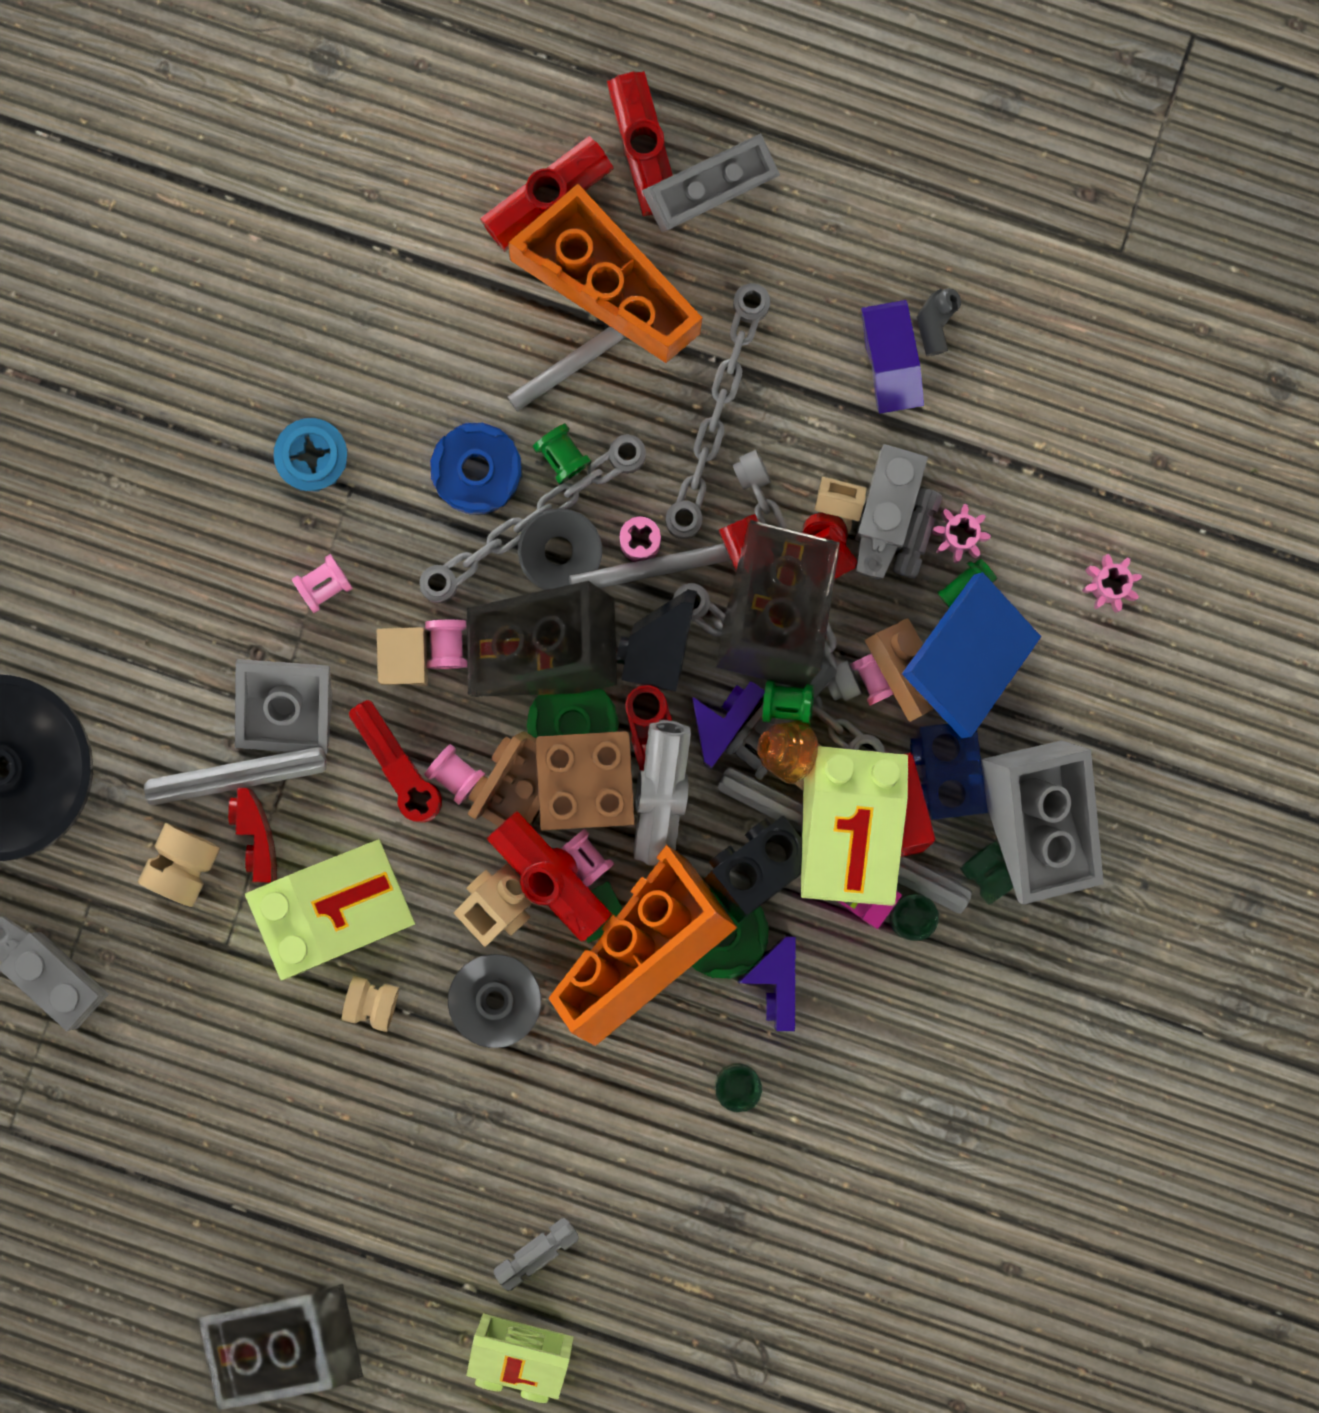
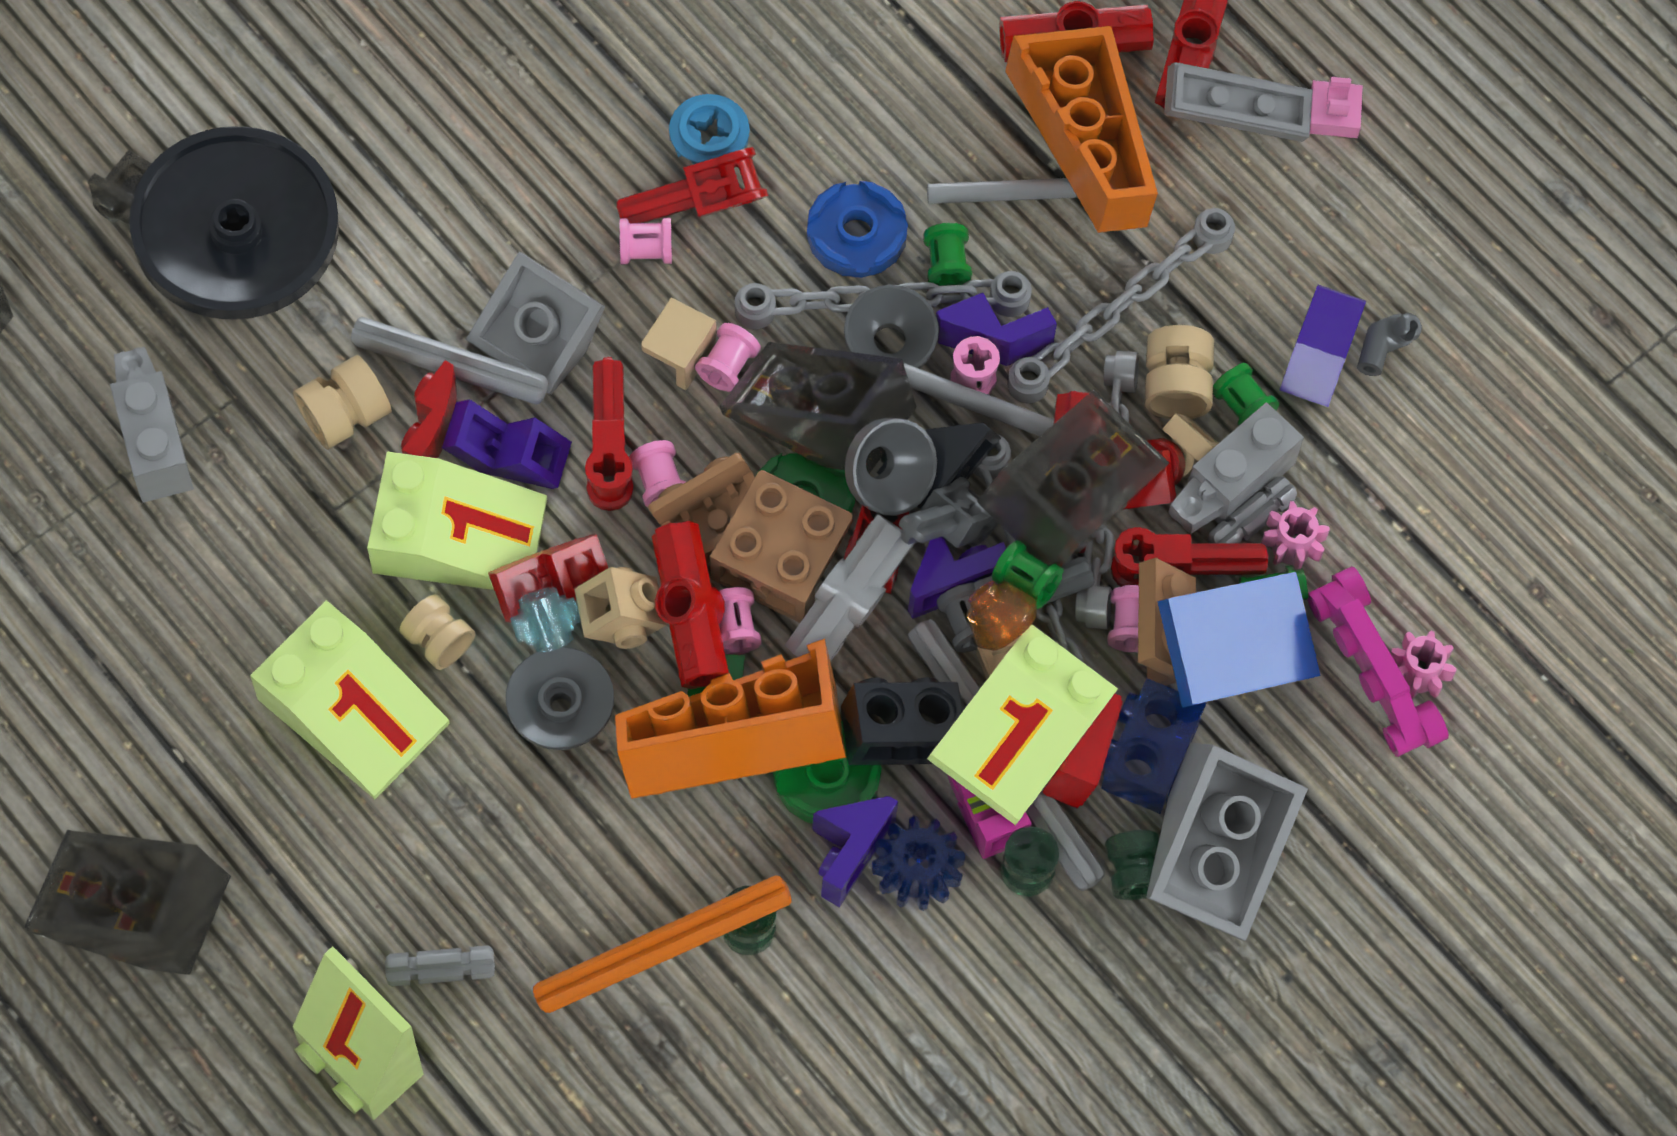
camera: 30 degrees right, 20 degrees down
none -> yellowish green slope [250,600,450,799]
none -> dark purple slope [442,399,572,489]
none -> red slope [488,534,608,623]
none -> clear light blue gear [510,587,581,653]
none -> orange axle [533,875,792,1013]
none -> red connector [617,147,769,224]
none -> dark grey piece [845,418,937,515]
none -> clear blue gear [871,815,965,911]
none -> dark grey connector [899,477,1004,548]
none -> dark purple slope [936,293,1057,366]
none -> red connector [1110,527,1268,587]
none -> tan wheel [1145,325,1214,419]
none -> green bush [1213,363,1279,426]
none -> dark pink plate [1307,566,1449,757]
none -> bright pink tile [1310,77,1363,138]

